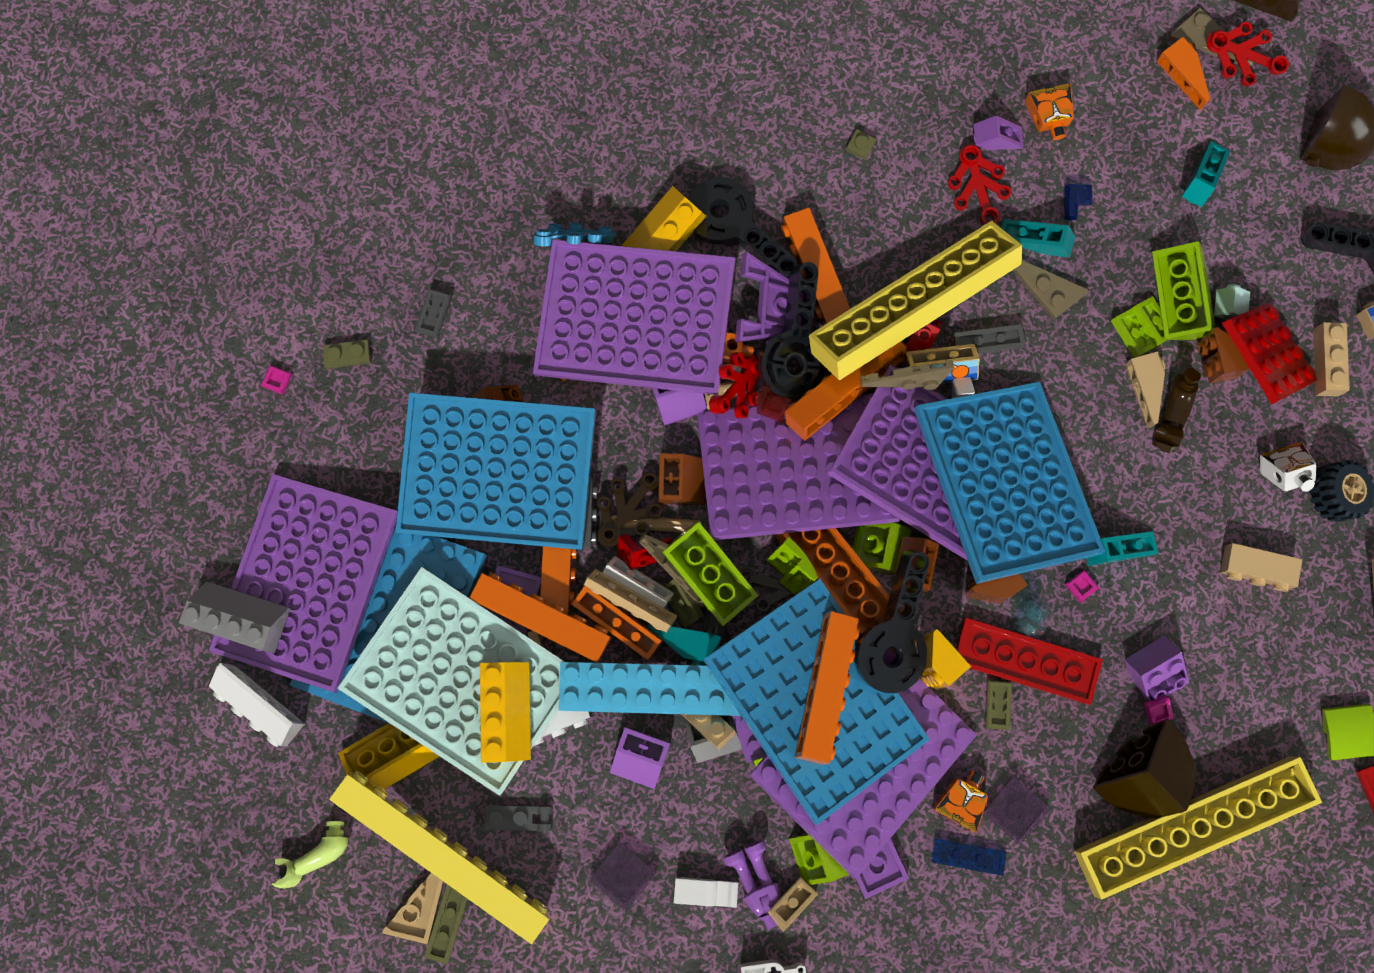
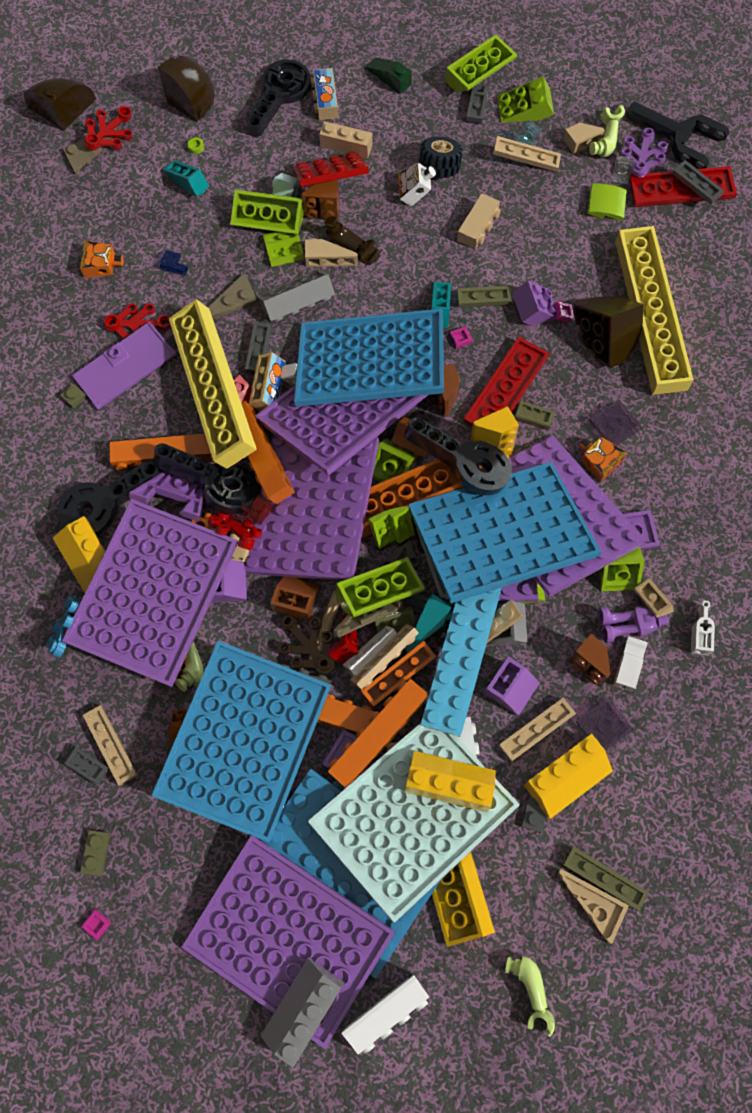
camera: 75 degrees left, 10 degrees down
light yellow brick [329,770,549,944] -> none
orange brick [794,611,860,765] -> none
dark tan wing [860,360,954,390] -> none
clear blue tile [931,838,1007,876] -> none
medium lavender slope [974,115,1023,150] -> none
teal slope [1001,219,1075,258] -> none
clear light blue bracket [1014,600,1050,637] -> none
orange slope [1157,37,1210,110] -> none
none -> medium lavender door [72,321,177,410]
none -> tan plate [83,705,138,786]
none -> yellowish green piece [175,641,204,692]
none -> lime tile [187,137,204,154]
none -> light grey slope [256,269,335,322]
none -> olive plate [457,286,512,307]
none -> tan plate [499,698,576,762]
none -> yellow slope [524,734,613,820]
none -> dark orange slope [570,634,610,686]

